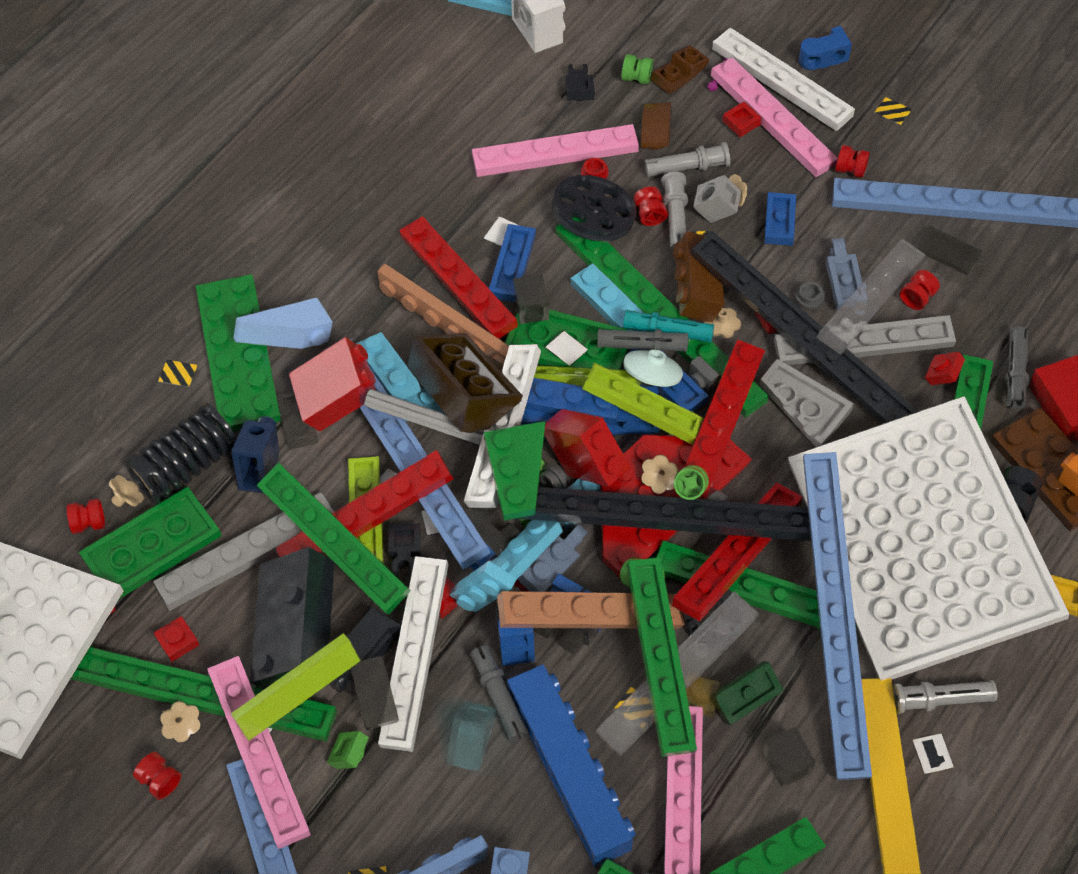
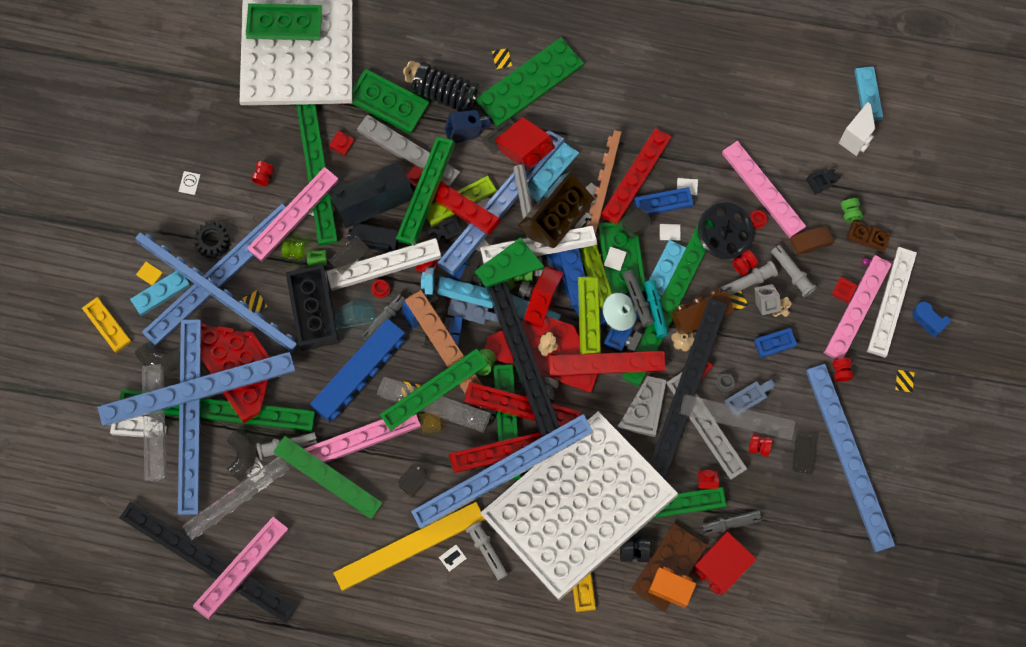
camera: 60 degrees right, 15 degrees up
red wheel [66,498,105,534] -> none
tan plant [160,701,200,742] -> none
lime tile [231,633,360,741] -> none
light blue slope [233,298,333,349] -> none
bright green wheel [674,465,709,500] -> none
dark green plate [710,661,784,725] -> none
none -> clear neon green wheel [282,239,304,260]
none -> black brick [286,265,340,351]
none -> red plate [371,279,390,298]
none -> red tile [449,432,541,473]
none -> white sticker [660,224,681,240]

